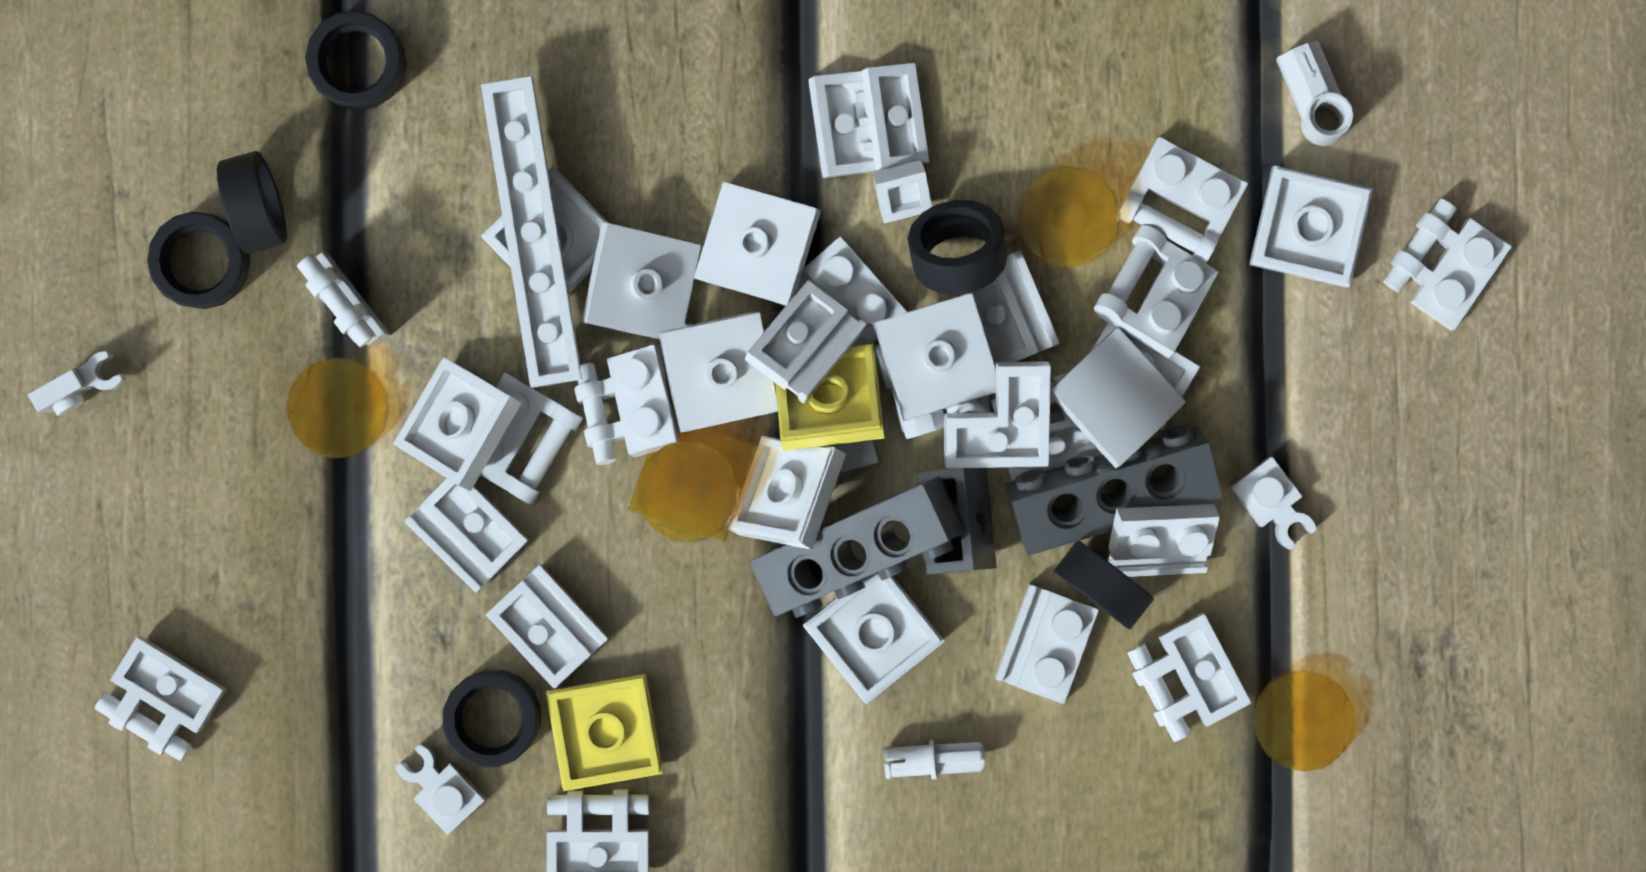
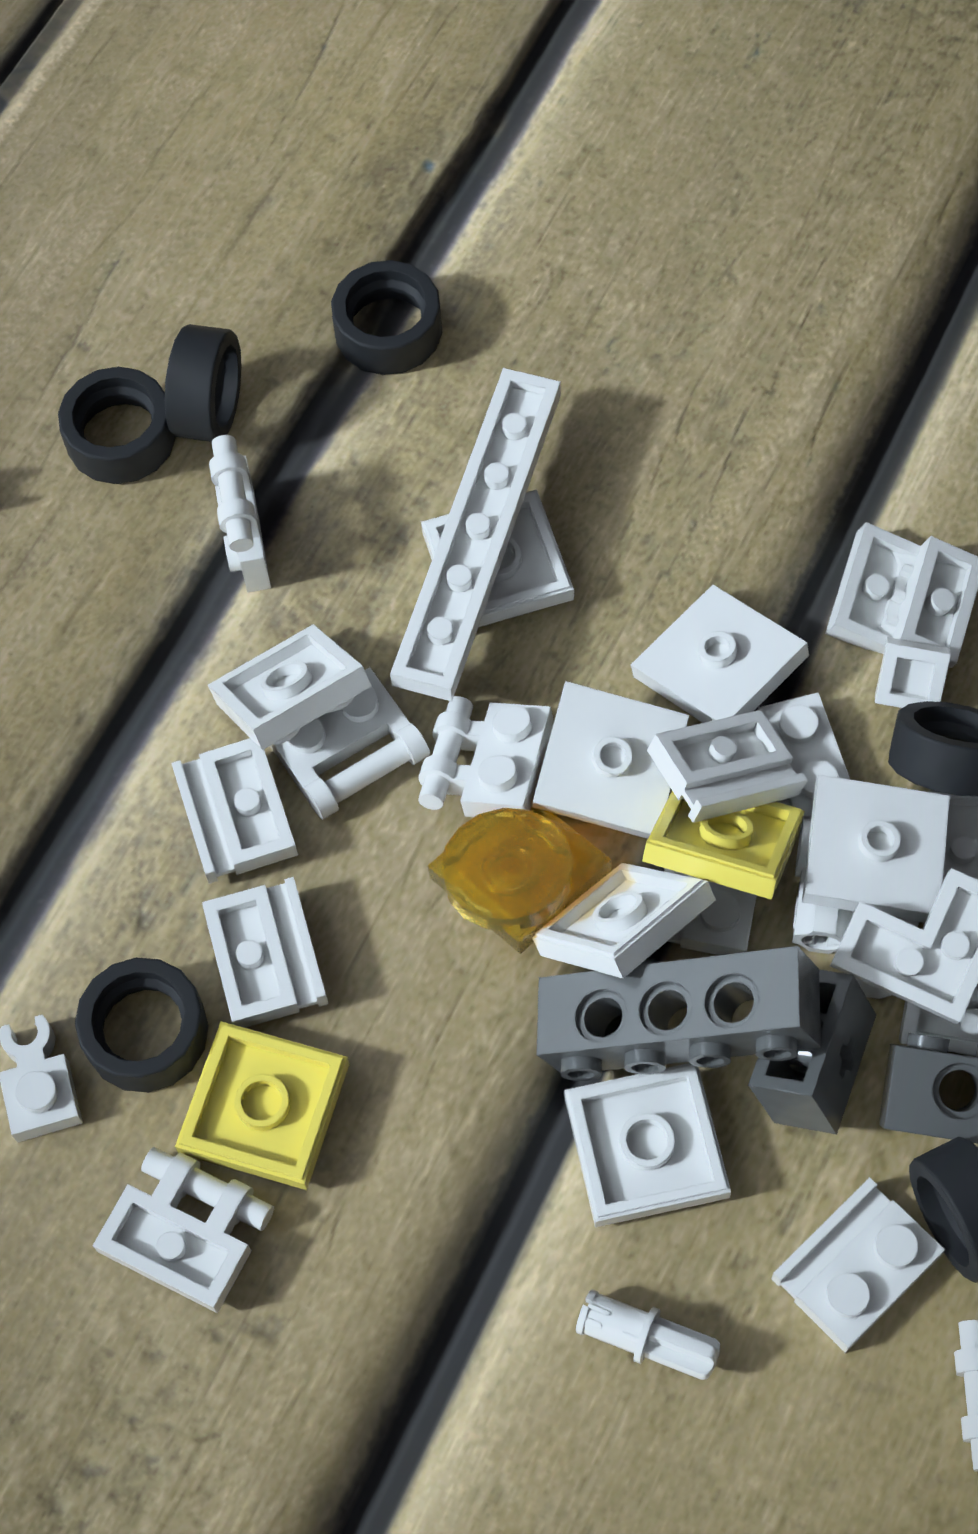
camera: 30 degrees right, 25 degrees down
clear yellow tile [286,358,389,458] -> none
white plate [581,223,701,340] -> none

